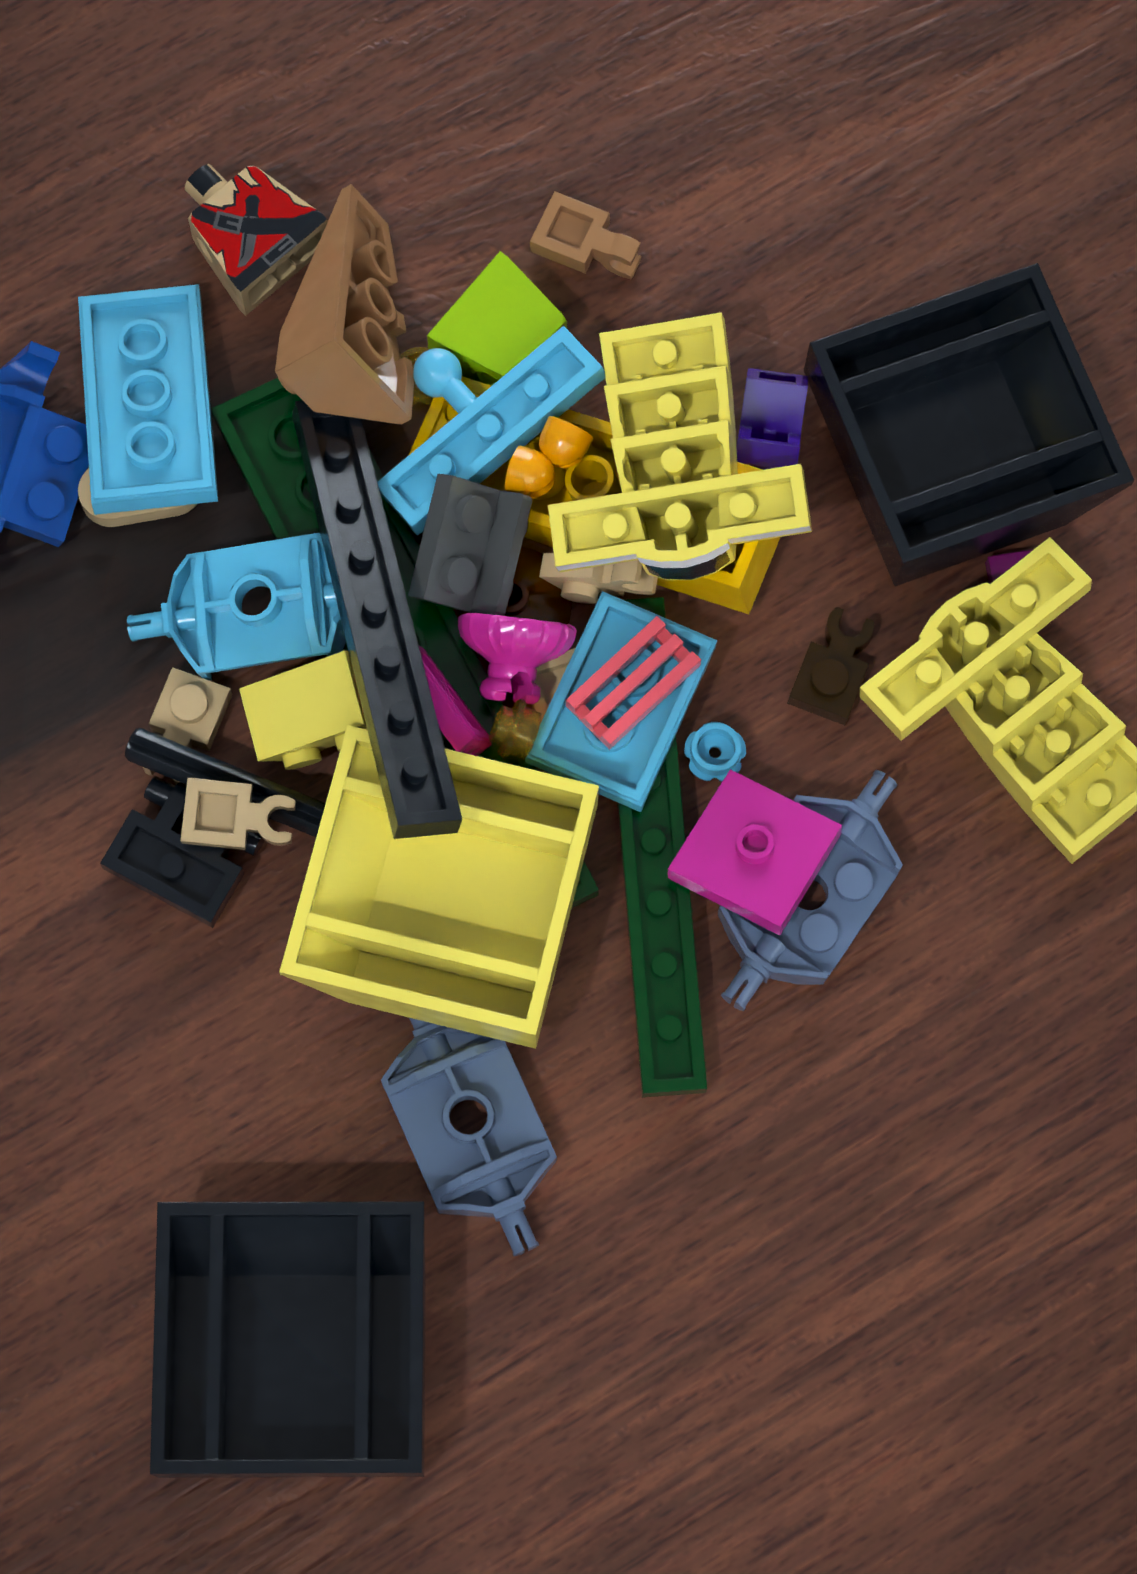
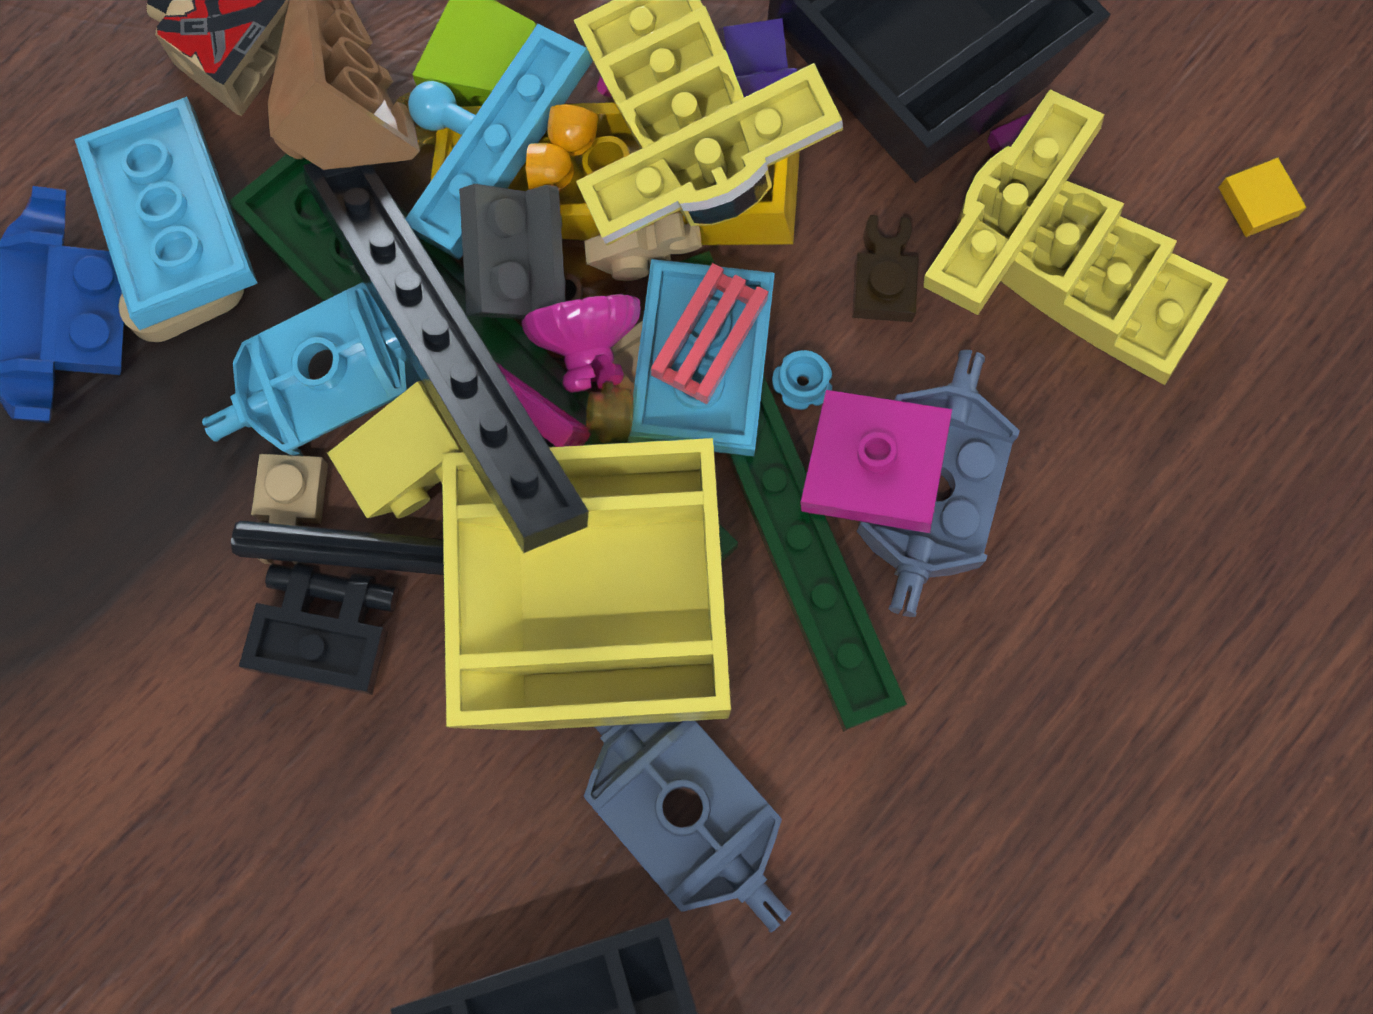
camera: 15 degrees left, 0 degrees up
tan plate [180,778,296,850] -> none

